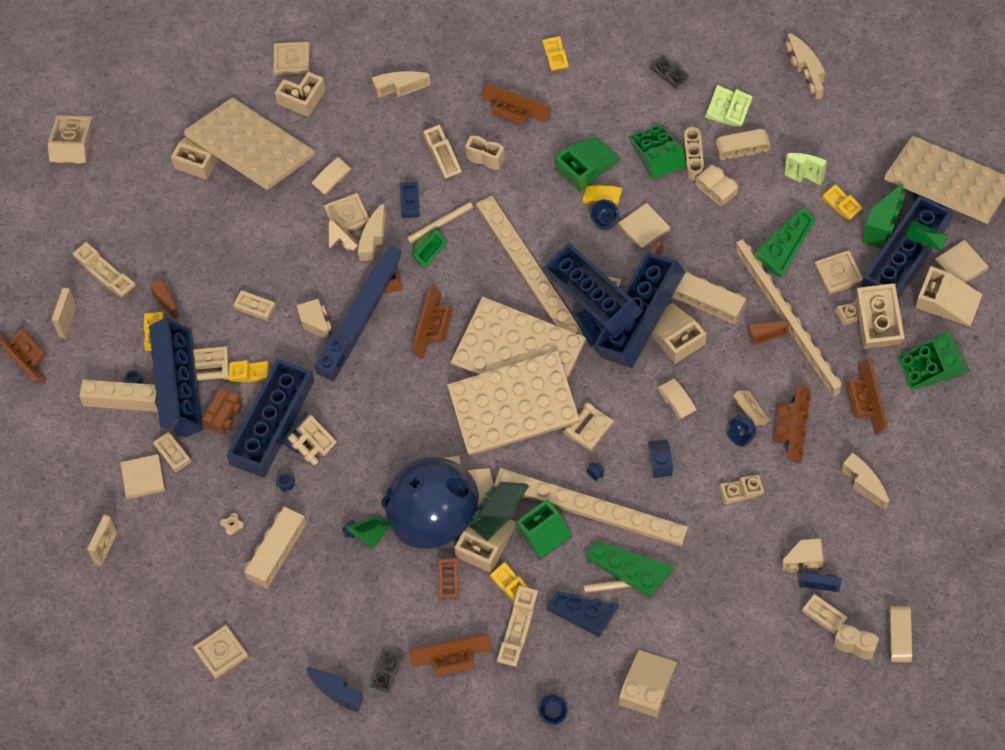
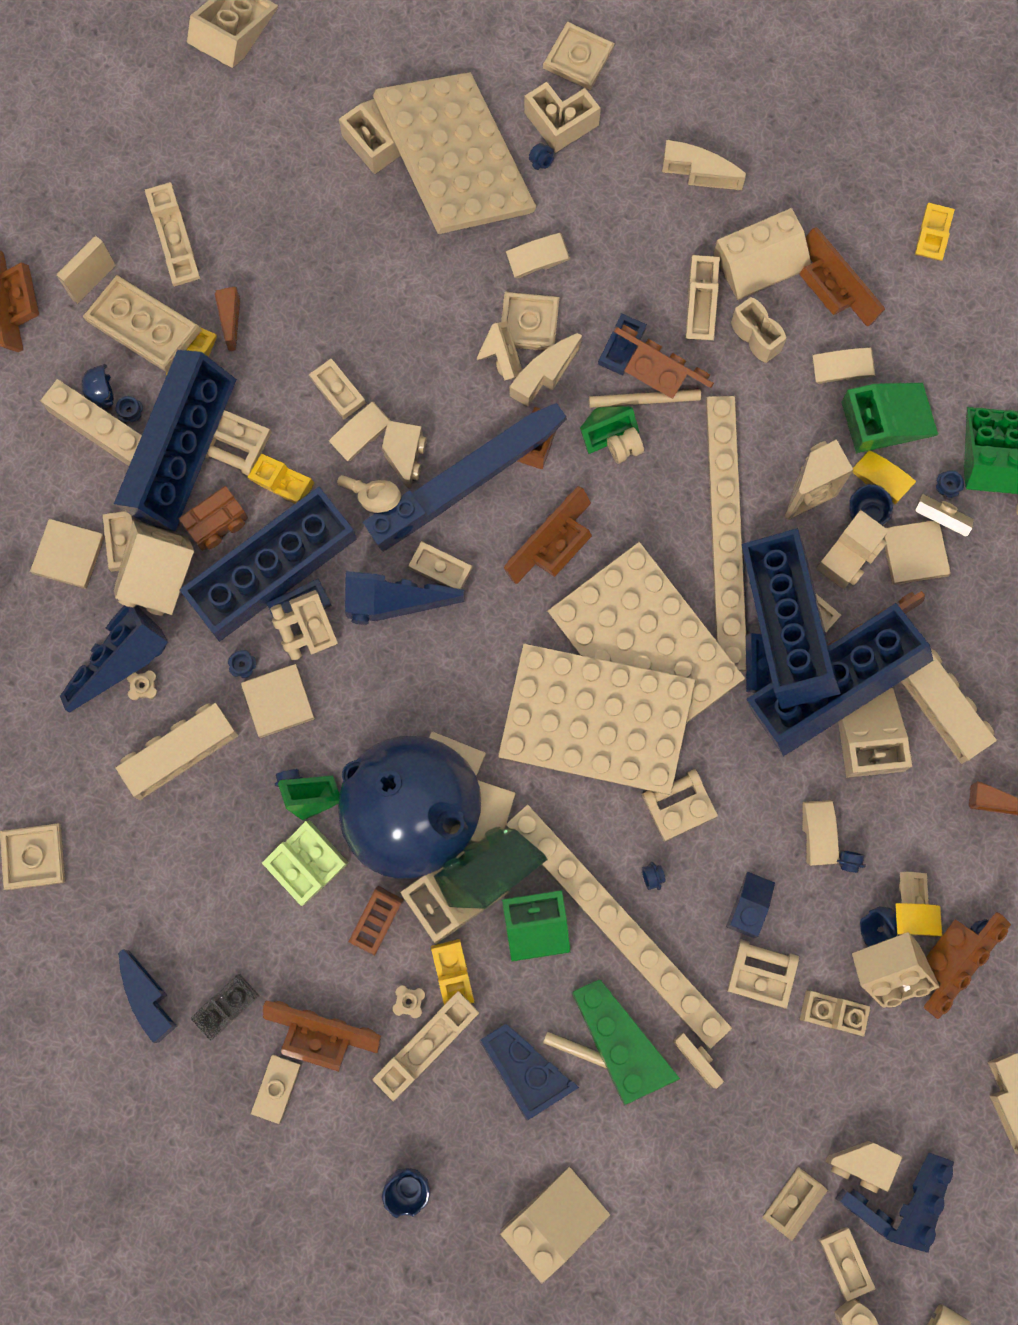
camera: 25 degrees right, 15 degrees up
none -> dark blue wedge [60,605,168,713]
none -> dark blue hair [81,364,114,410]
none -> tan tile [83,275,201,373]
none -> tan slope [114,520,194,616]
none -> tan tile [241,664,315,738]
none -> tan plate [251,1055,302,1124]
none -> yellowish green slope [262,820,349,906]
none -> tan slope [329,402,391,461]
none -> tan piece [337,475,401,513]
none -> dark blue wedge [345,571,465,625]
none -> tan plate [392,985,425,1018]
none -> tan plate [408,541,473,589]
none -> dark blue plate [529,143,554,170]
none -> tan wheel [607,427,644,464]
none -> dark orange bracket [613,325,714,399]
none -> tan plate [673,1033,724,1089]
none -> tan slope [714,208,811,300]
none -> tan plate [727,939,799,1009]
none -> tan slope [762,1167,828,1241]
none -> tan slope [785,439,854,520]
none -> tan slope [813,347,875,384]
none -> tan brick [816,510,889,589]
none -> dark blue plate [837,850,866,873]
none -> tan slope [852,932,940,1008]
none -> dark blue wing [886,1153,954,1253]
none -> yellow slope [896,903,942,936]
none -> plate [916,494,974,536]
none -> dark blue plate [936,471,964,498]

